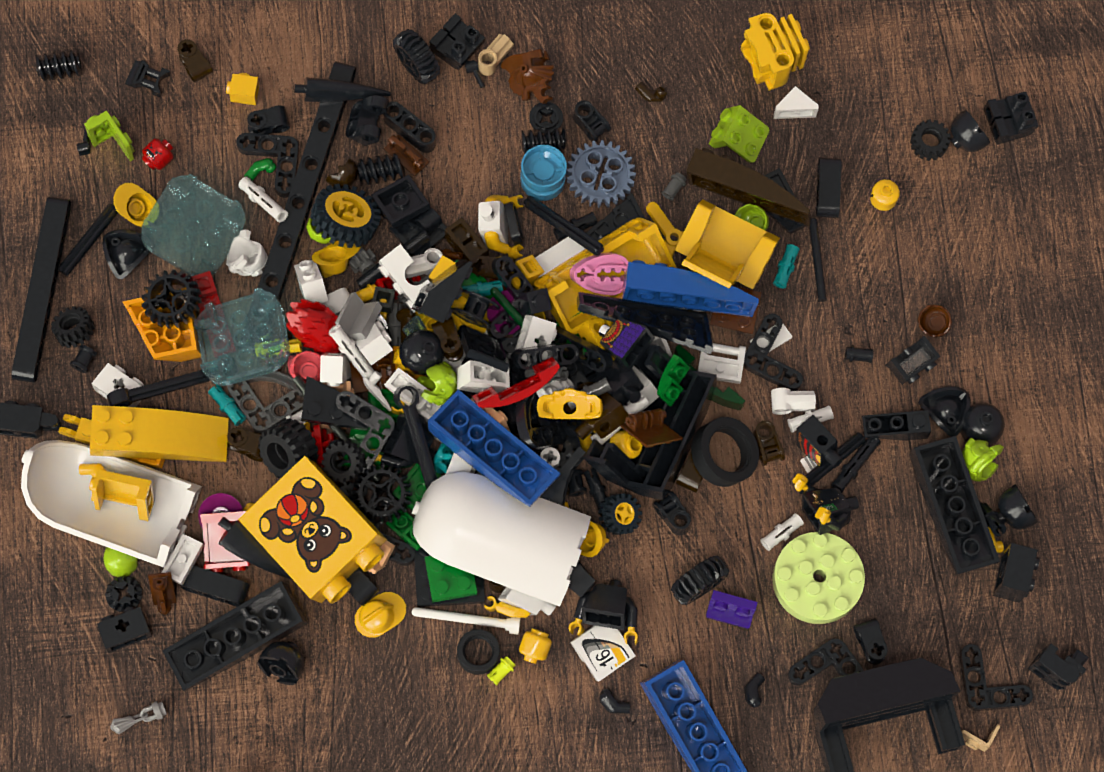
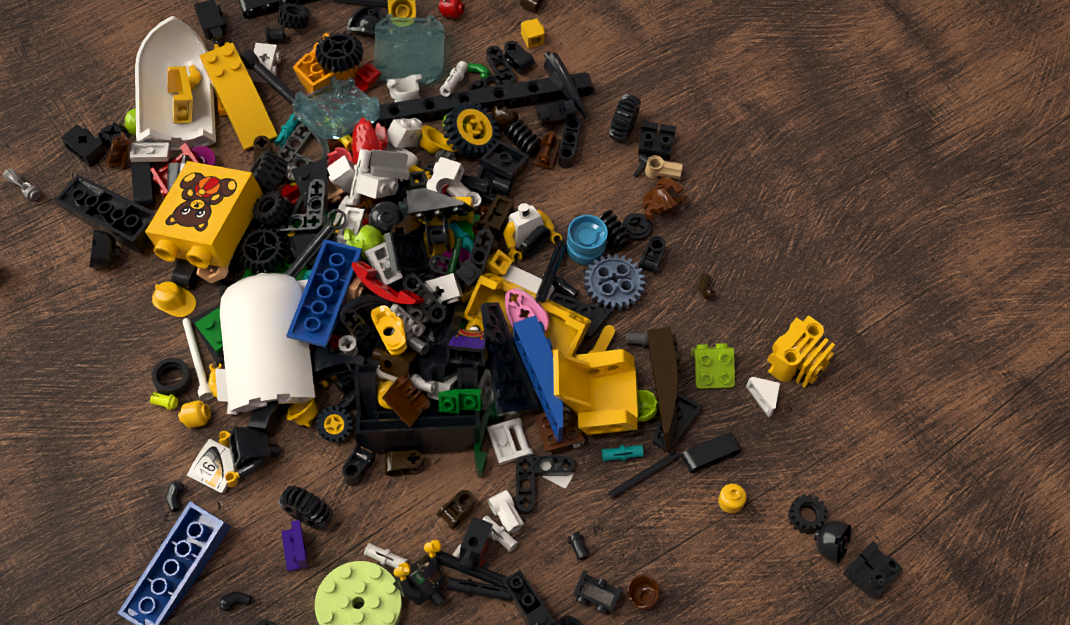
camera: 65 degrees right, 10 degrees down
black tyre [691,417,759,487] -> none

